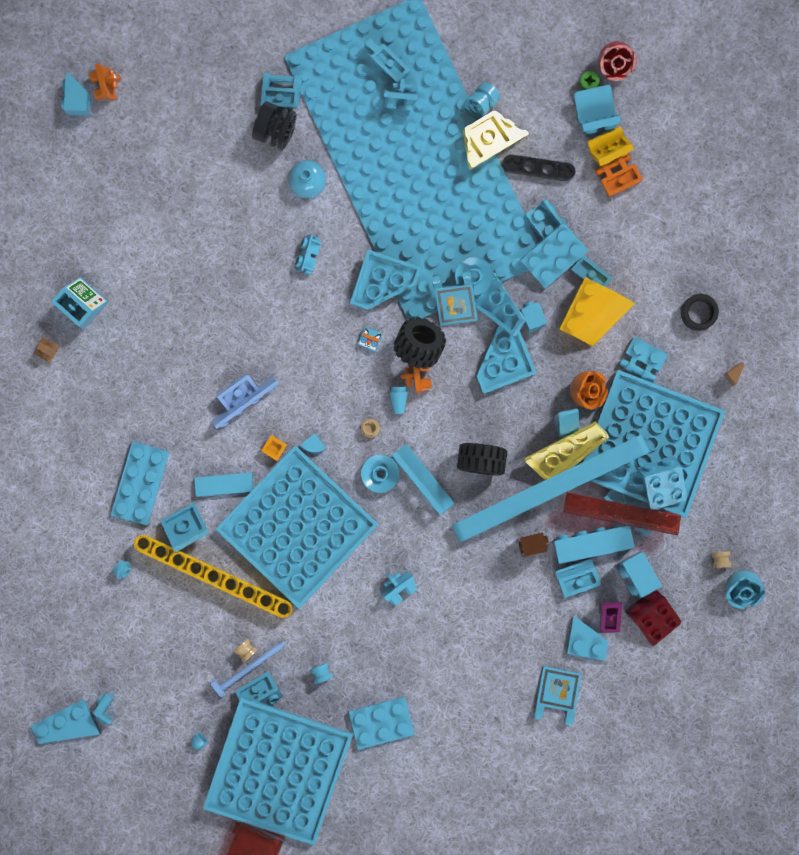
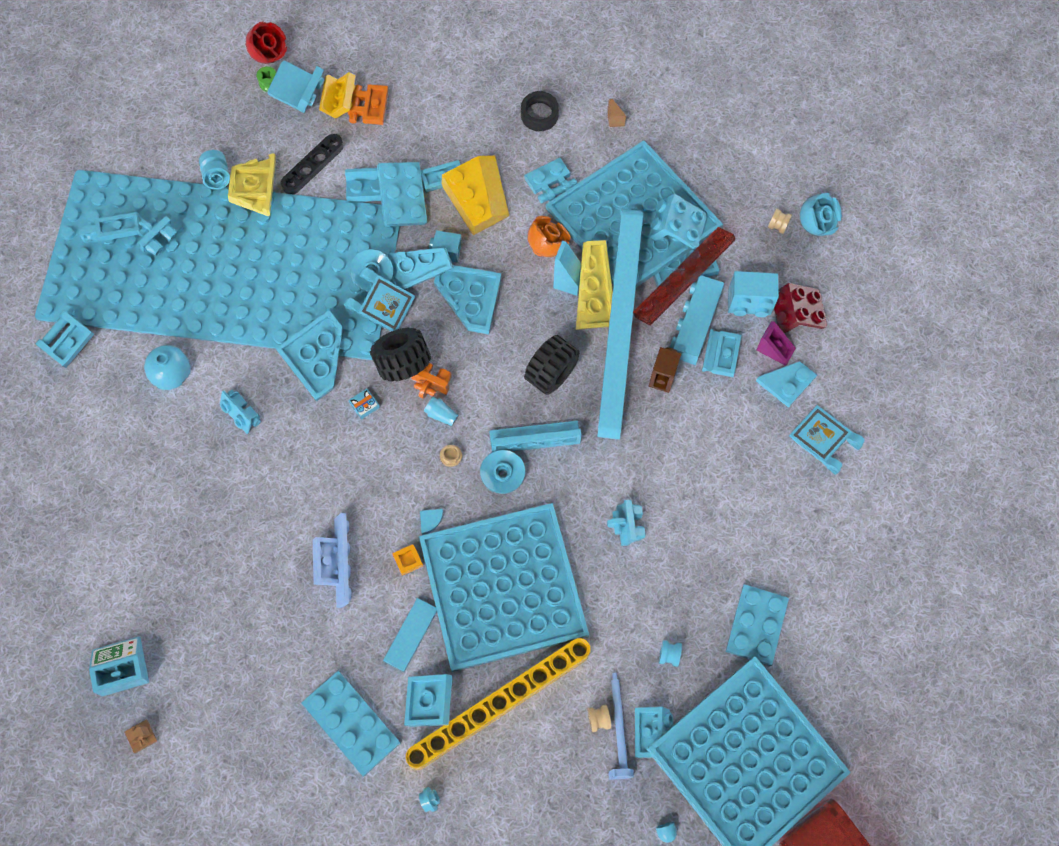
camera: 60 degrees left, 15 degrees down
black wheel [252,101,297,150] -> none

